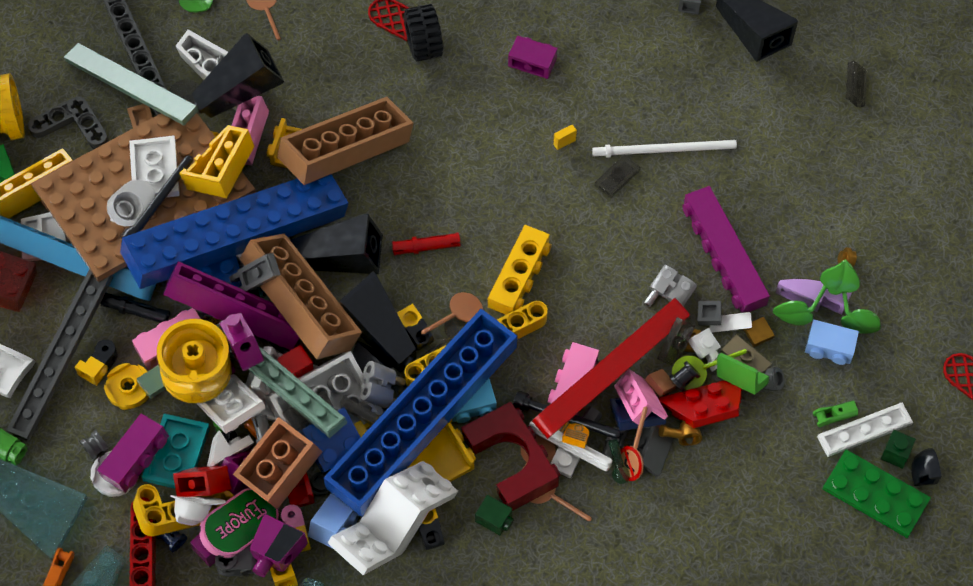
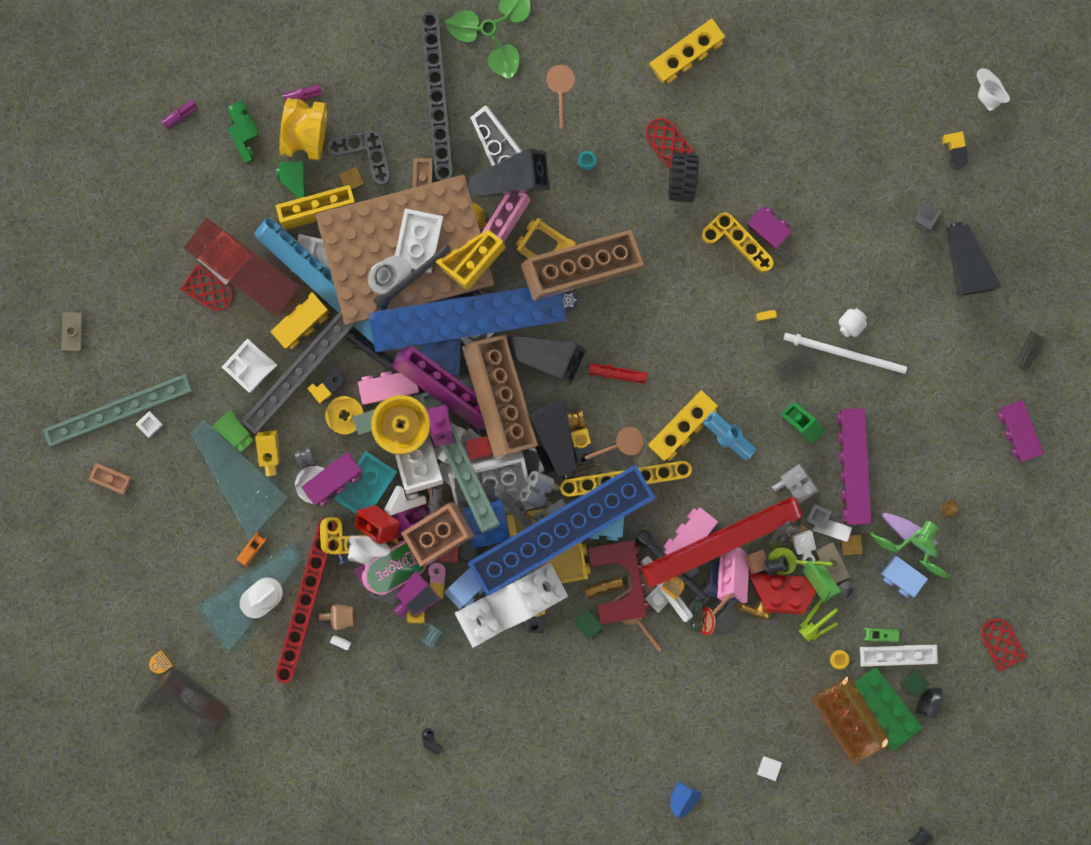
camera: 20 degrees right, 25 degrees up
tile [64,43,199,125] -> none
dark grey hinge [229,253,281,292] -> none
none -> yellow torso [255,430,280,476]
none -> yellow wedge [270,293,330,350]
none -> pearl gold tile [339,167,364,190]
none -> dark blue tile [562,291,578,310]
none -> pearl gold wheel [567,409,585,430]
none -> teal plate [578,151,597,170]
none -> pearl gold pin [584,576,624,599]
none -> yellow beam [701,212,773,273]
none -> dark azure piece [703,412,756,461]
none -> green slope [781,402,826,445]
none -> lime plant [799,599,838,642]
none -> clear orange brick [811,675,890,765]
none -> yellow plate [830,650,849,669]
none -> white head [839,308,867,337]
none -> magenta brick [997,400,1044,462]

